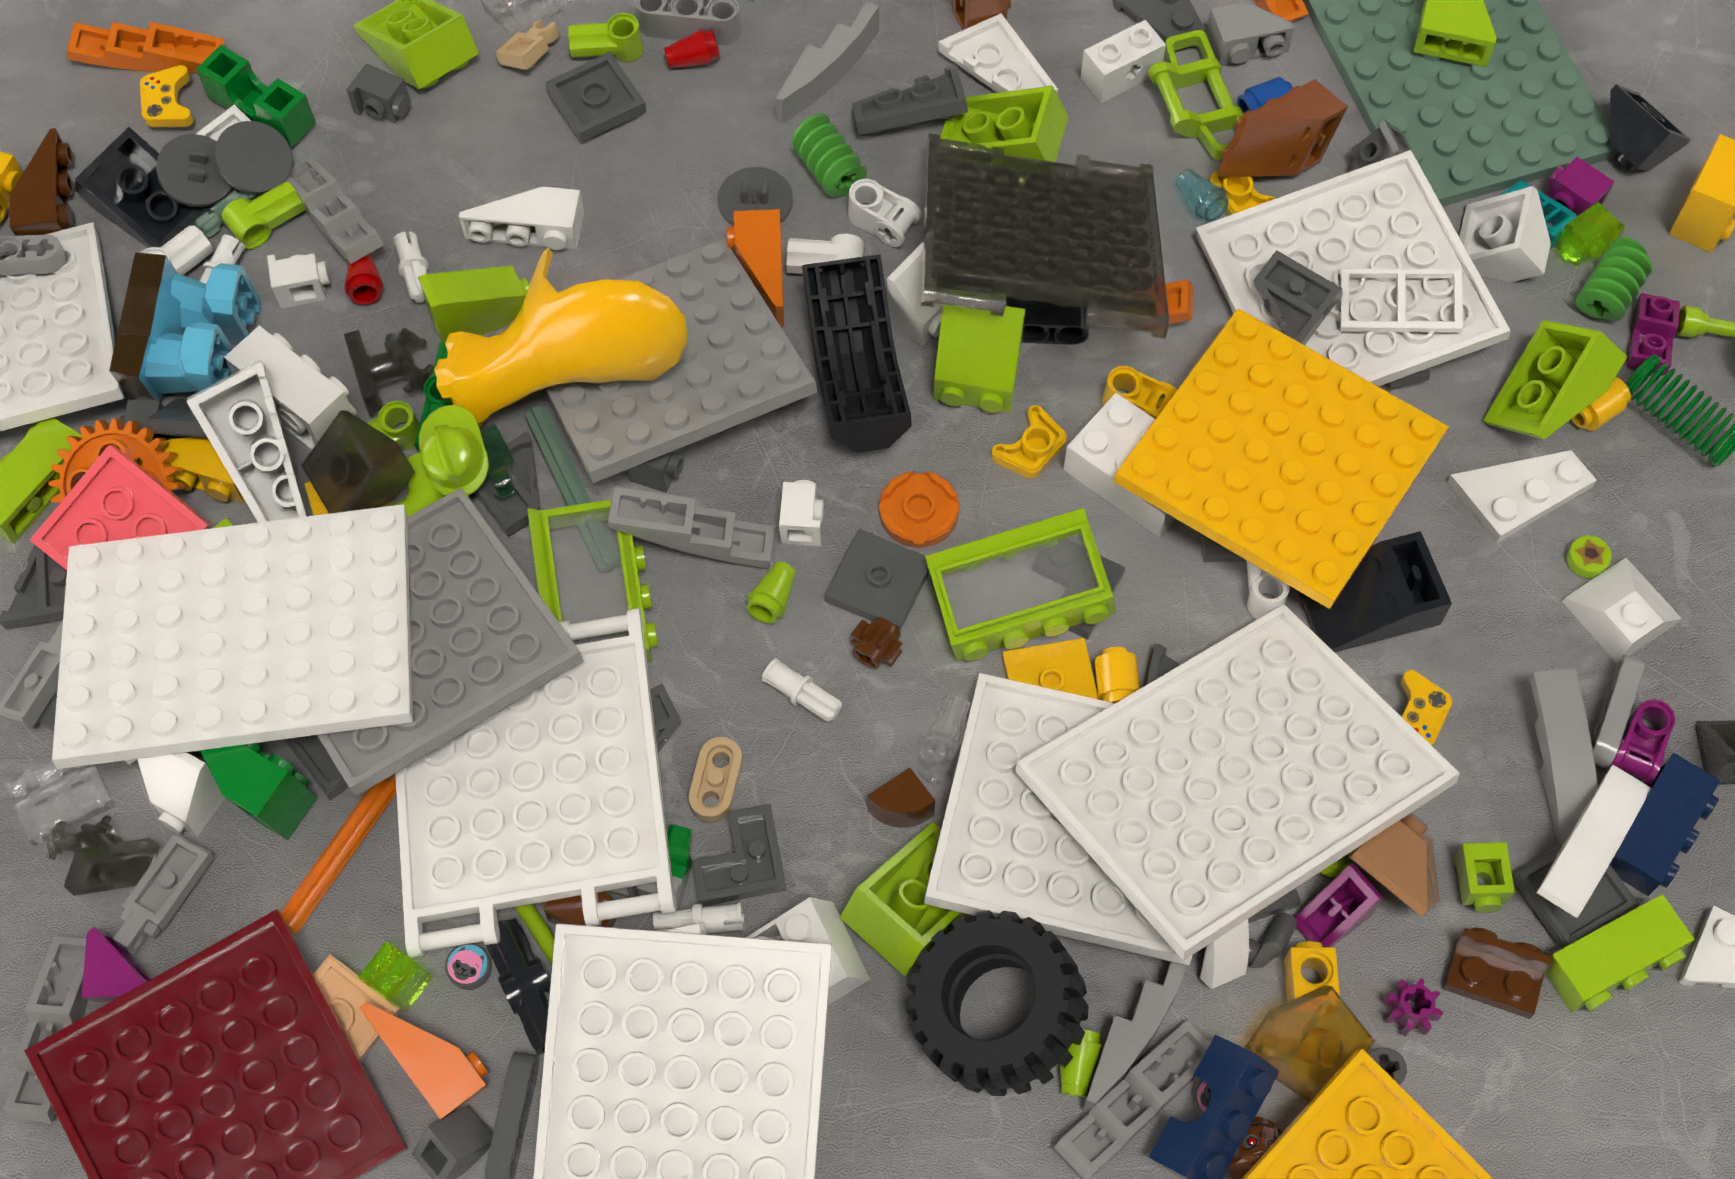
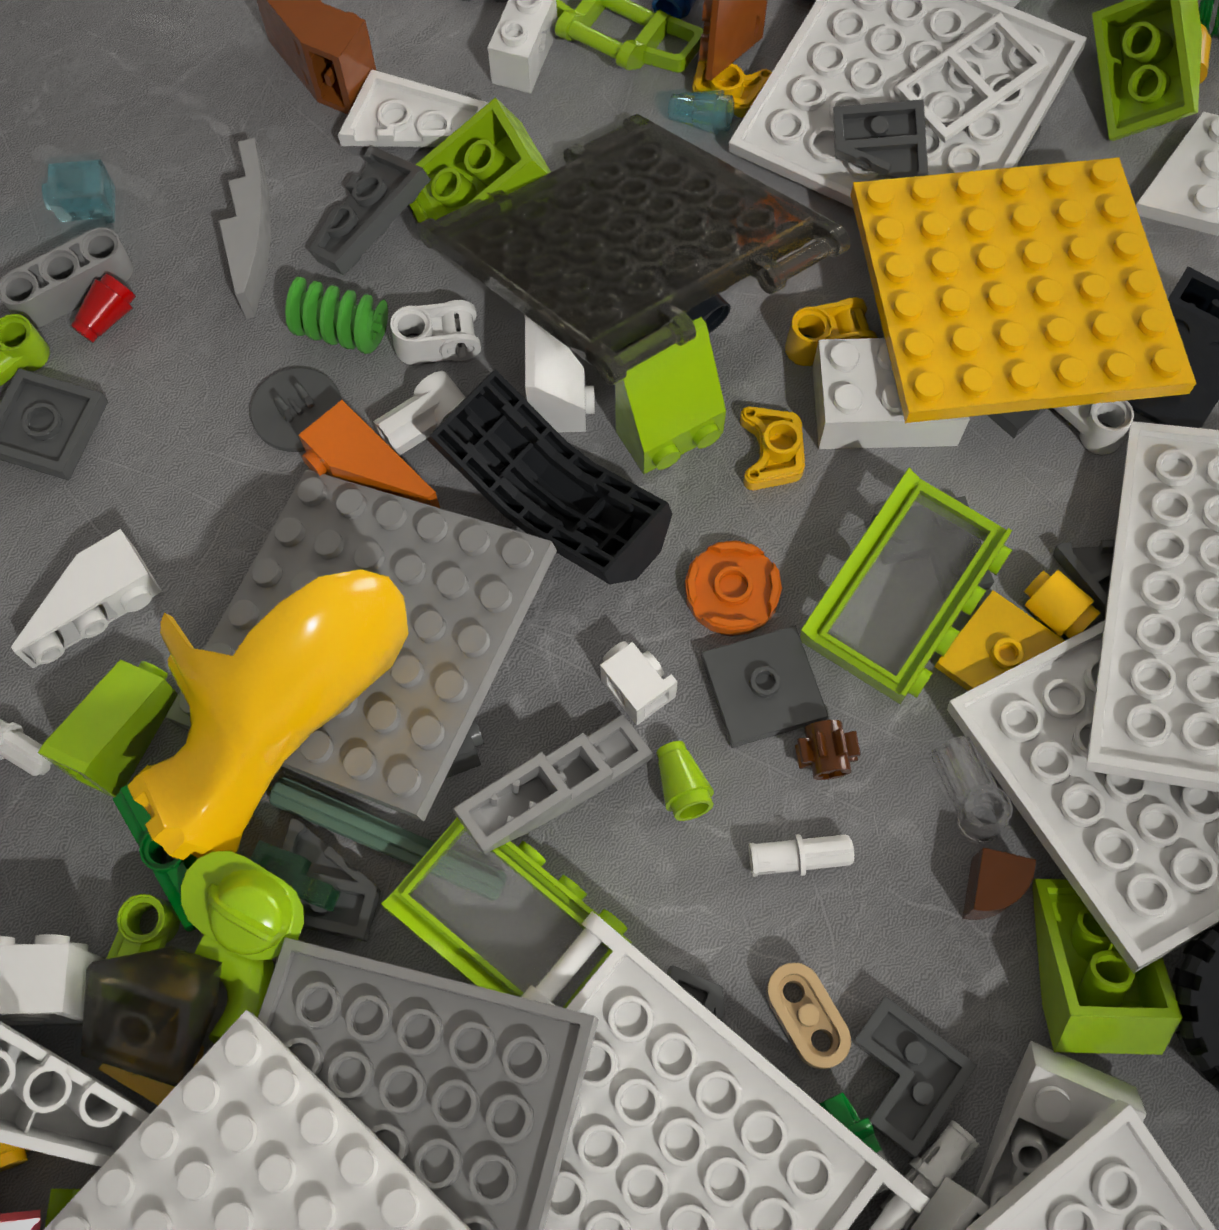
camera: 40 degrees left, 5 degrees up
clear smoke piece [344,328,434,418] -> none

